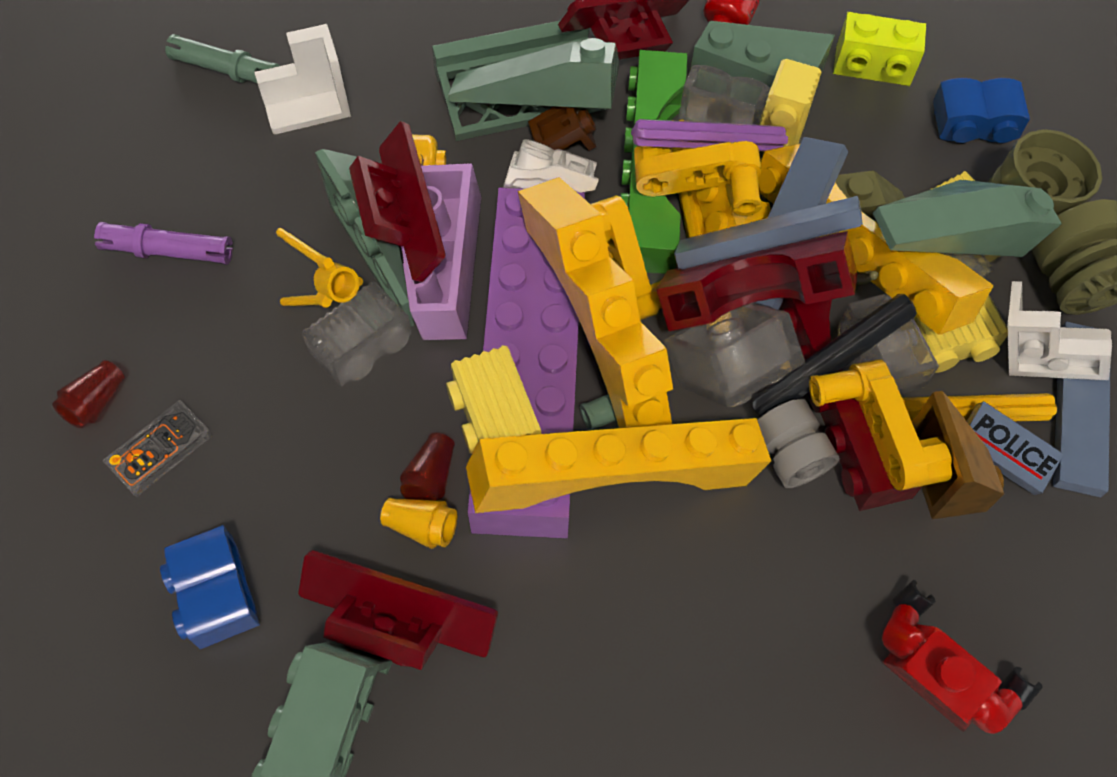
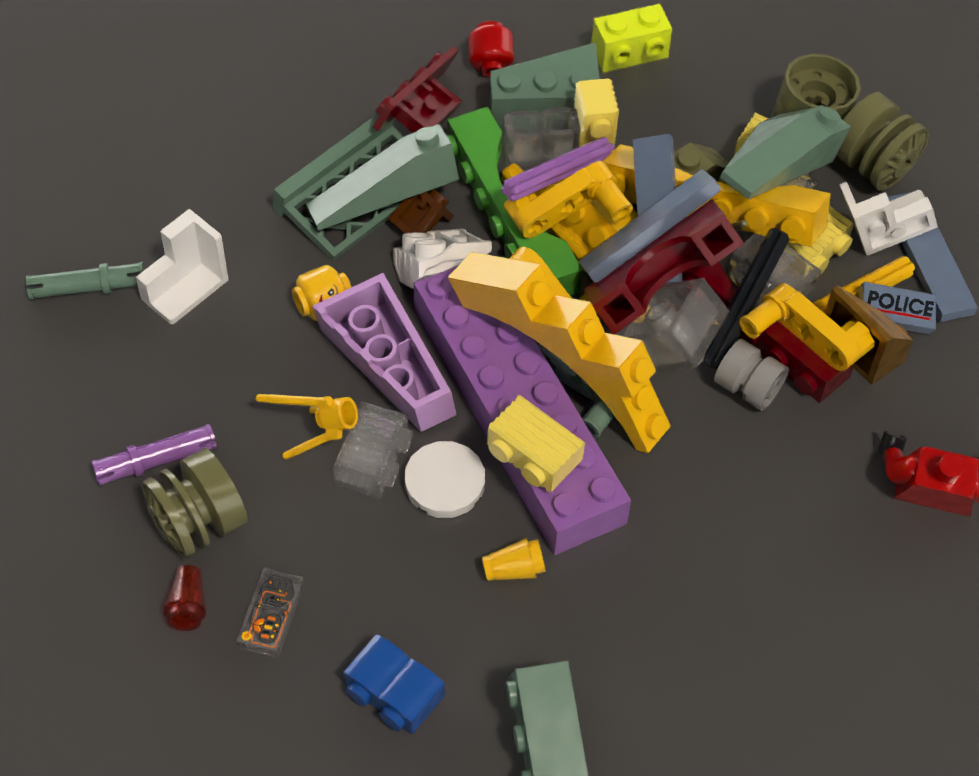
camera: 30 degrees left, 5 degrees down
dark red bracket [298,550,498,670] -> none
sand green wedge [315,149,414,329] -> none
dark red bracket [349,121,446,282] -> none
clear red cone [400,433,455,501] -> none
yellow arch [466,418,771,513] -> none
blue brick [933,78,1030,143] -> none
none -> olive wheel [141,447,248,559]
none -> white tile [405,441,485,518]

